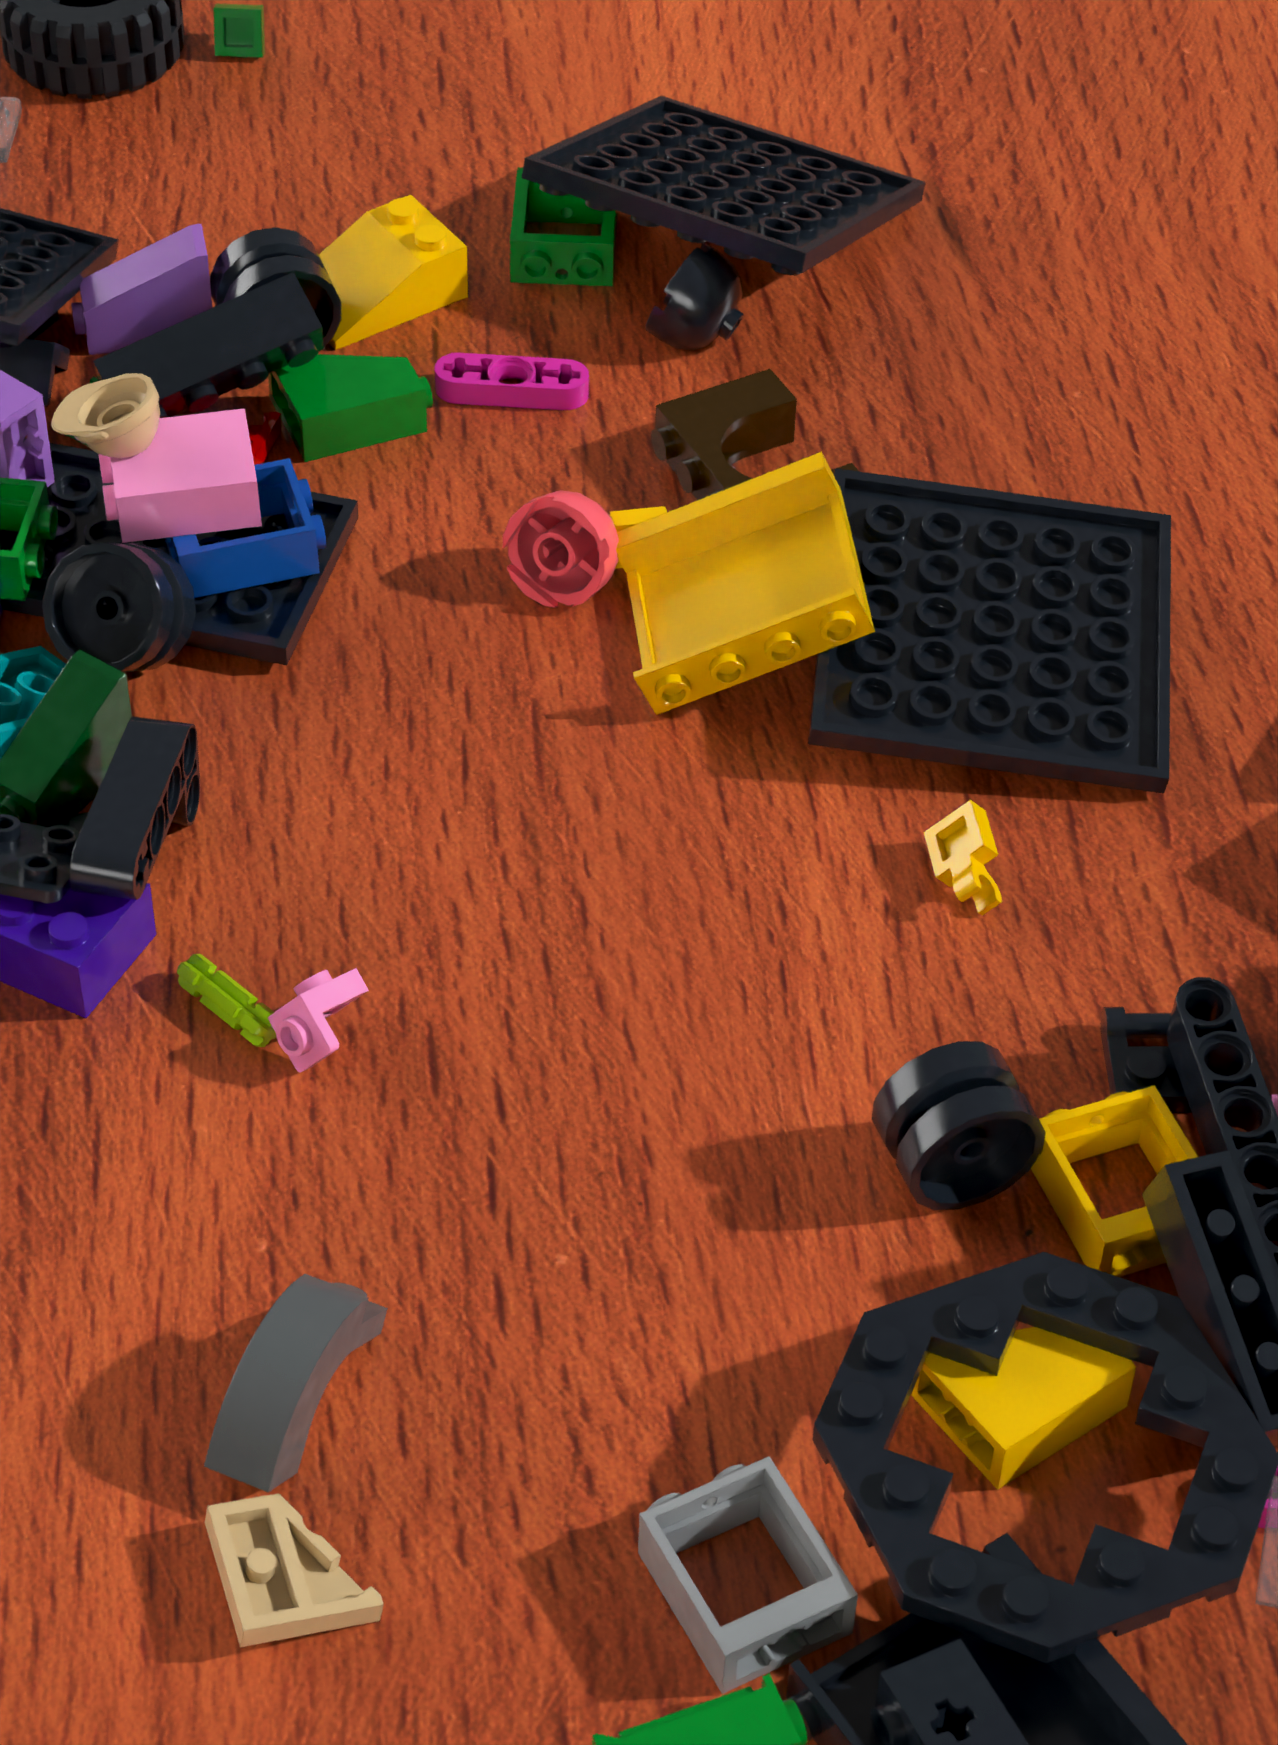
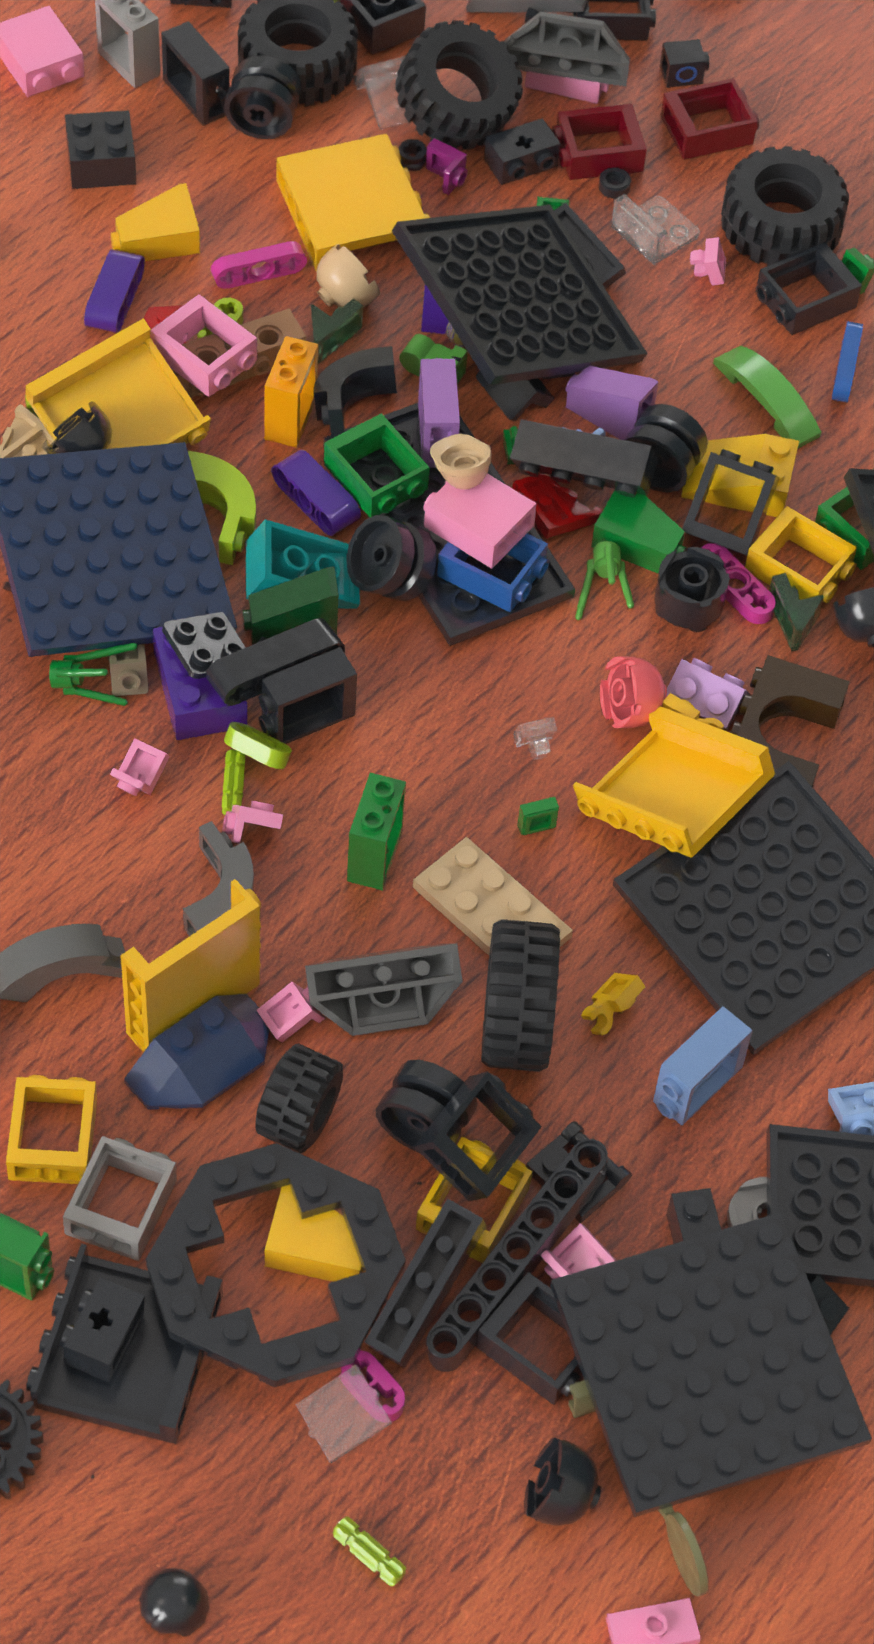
camera: 45 degrees right, 10 degrees up
none -> yellow window [6,1075,97,1184]
none -> bright pink bracket [110,738,170,796]
none -> yellow panel [121,879,261,1053]
none -> dark blue wedge [124,994,270,1110]
none -> dark grey arch [183,821,254,936]
none -> lime beam [224,722,292,769]
none -> bright pink bracket [256,982,325,1043]
none -> black tyre [256,1043,343,1153]
none -> black window [258,647,357,744]
none -> dark grey wedge [305,943,463,1036]
none -> green window [347,772,406,891]
none -> tan plate [413,837,573,955]
none -> black window [414,1071,542,1201]
none -> black tyre [481,919,560,1072]
none -> clear tile [513,717,557,760]
none -> green tile [517,796,559,835]
none -> bright green plant [575,541,634,620]
none -> medium blue window [653,1006,753,1126]
none -> black brick [654,547,730,632]
none -> lavender bracket [667,658,749,730]
none -> black window [682,449,780,555]
none -> bright pink tile [690,237,726,285]
none -> bright green slope [713,346,822,449]
none -> yellow window [745,506,857,612]
none -> black window [756,242,862,335]
none -> clear green slope [769,573,824,652]
none -> blue beam [831,321,864,403]

